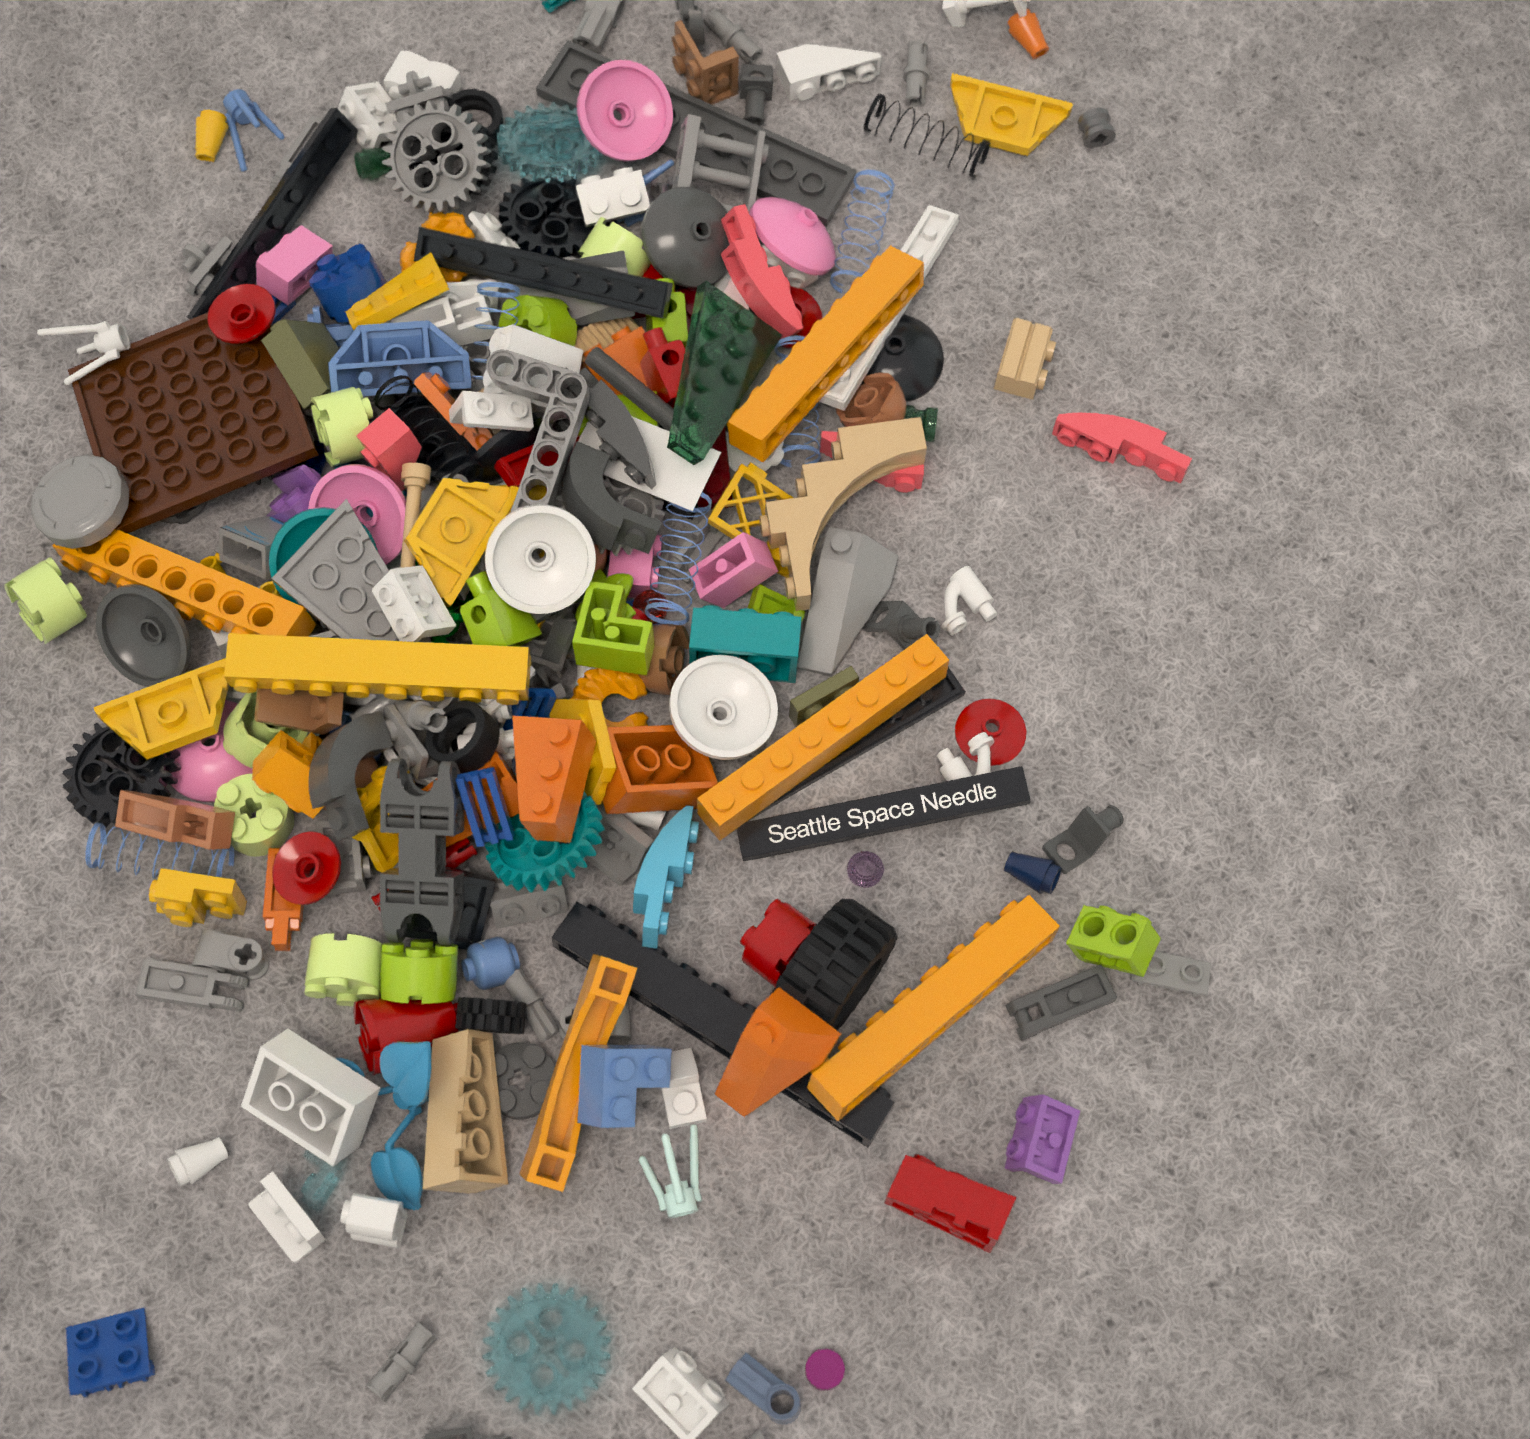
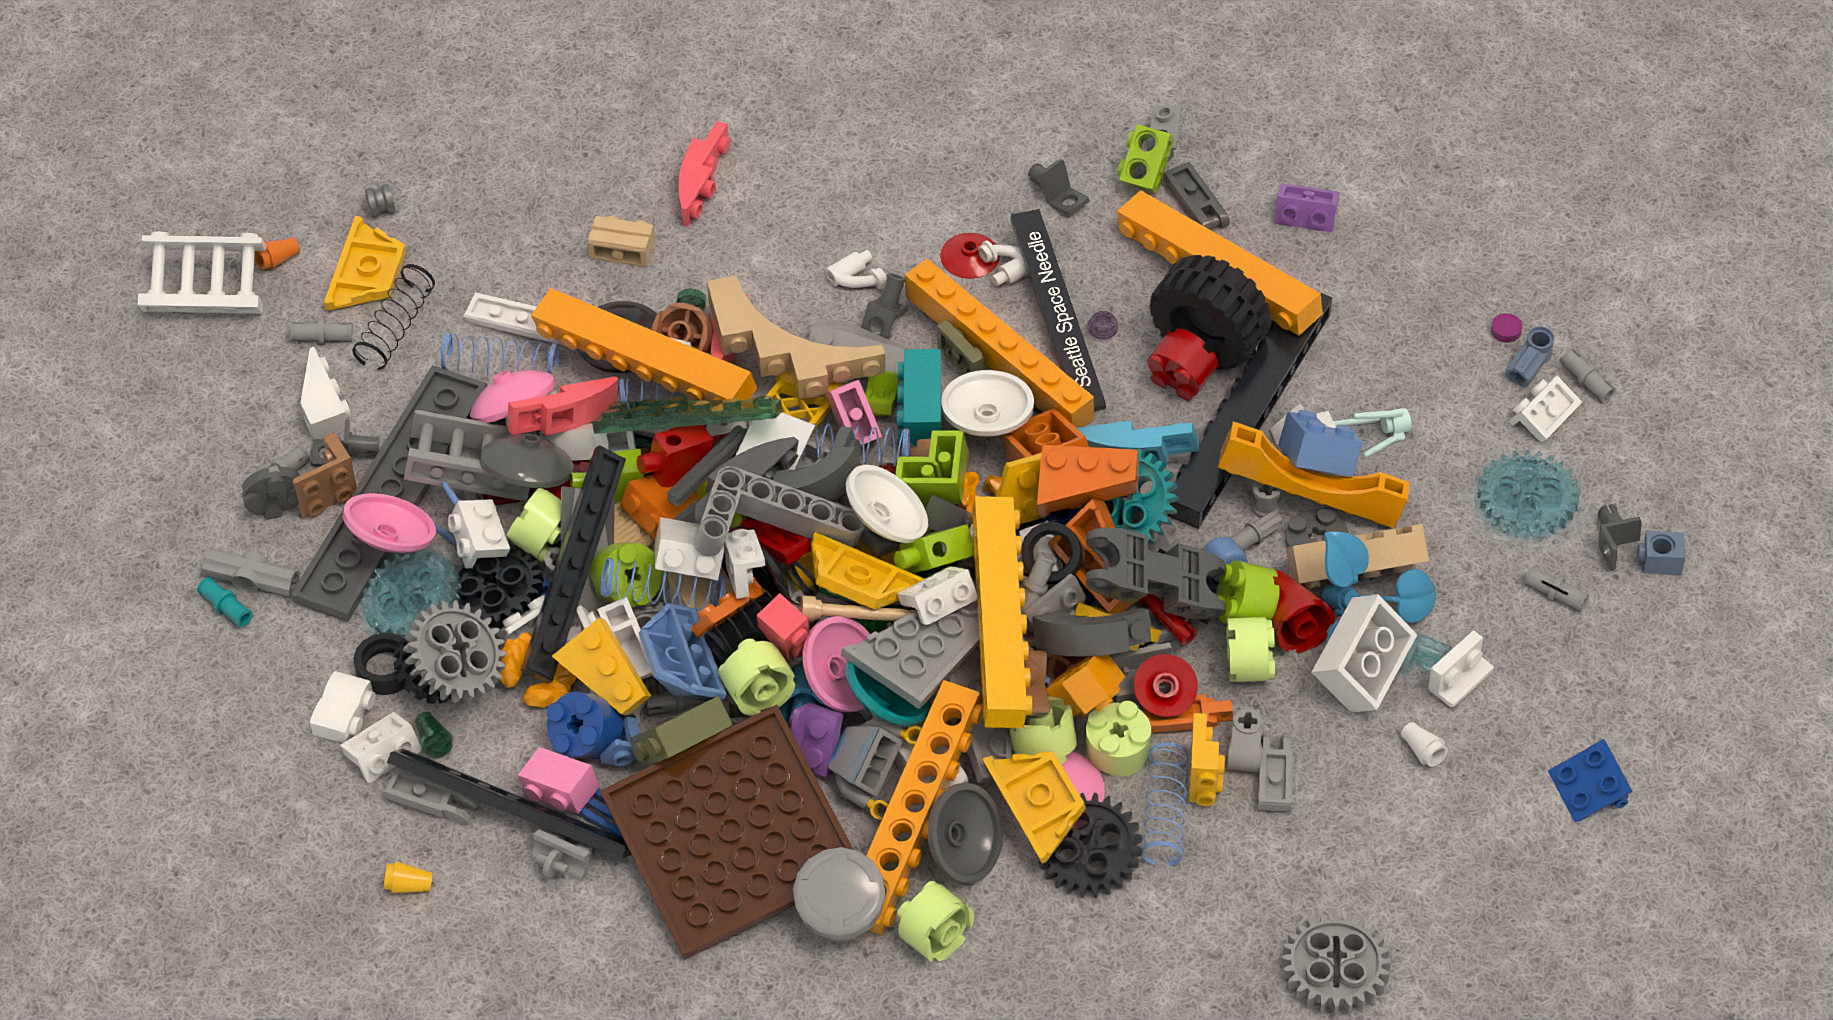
camera: 90 degrees left, 15 degrees down
white plant [37,321,130,385] -> none
nougat slope [115,790,235,850] -> none
red dish [207,284,276,344] -> none
medium blue plant [223,89,285,172] -> none
white brick [340,1193,407,1249] -> none
light grey hips [385,71,453,124] -> none
black tyre [455,997,527,1034] -> none
blue tile [456,767,515,847] -> none
orange wedge [714,987,841,1117] -> none
red wedge [884,1154,1017,1253] -> none
dark blue cone [1004,851,1062,894] -> none

